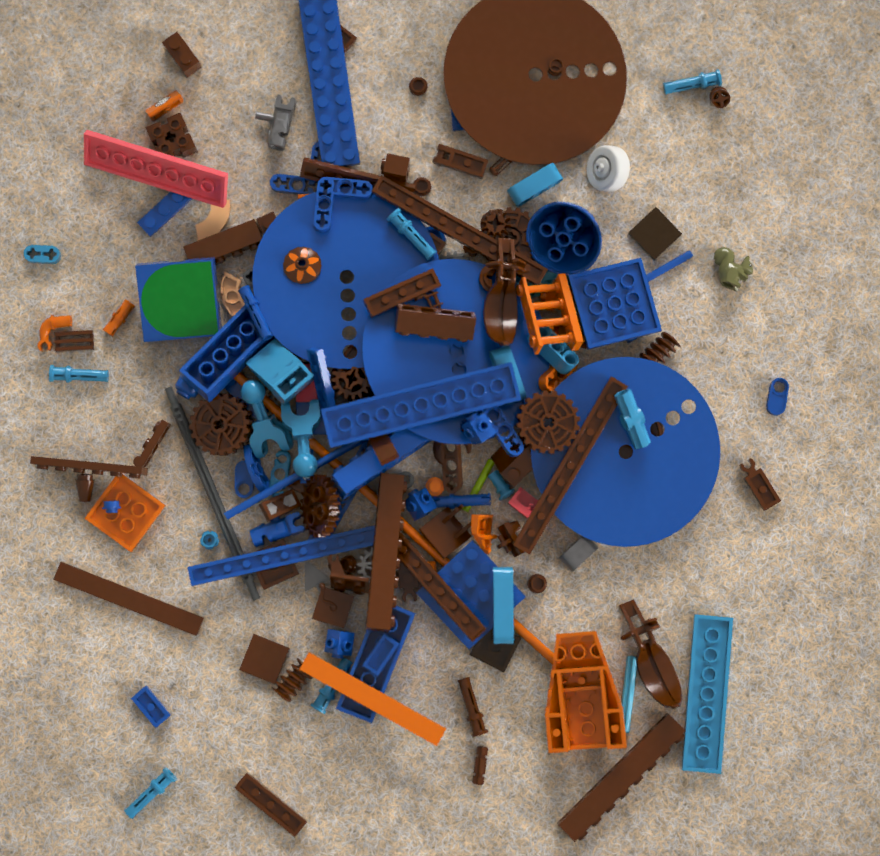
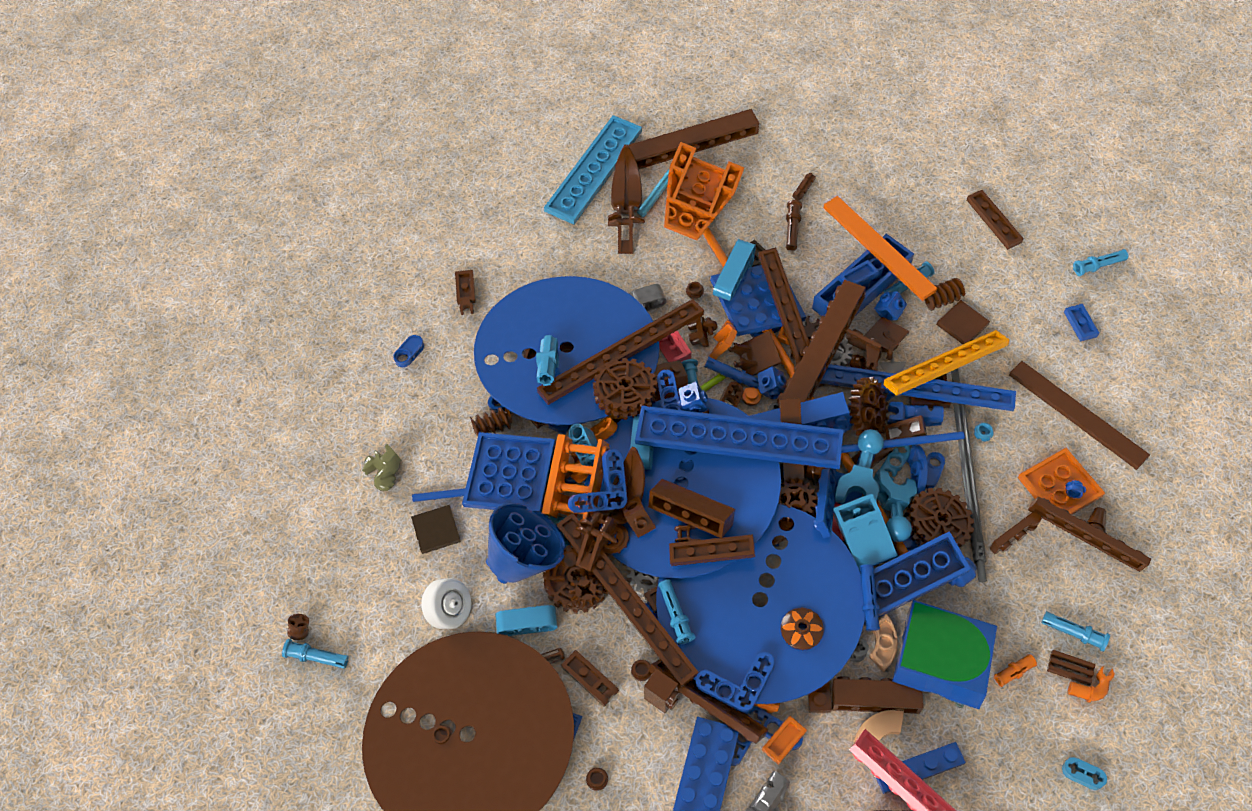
camera: 155 degrees left, 25 degrees down
none -> blue beam [568,449,627,513]
none -> reddish brown bracket [622,496,656,538]
none -> orange tile [761,716,807,765]
none -> light orange plate [884,330,1010,396]

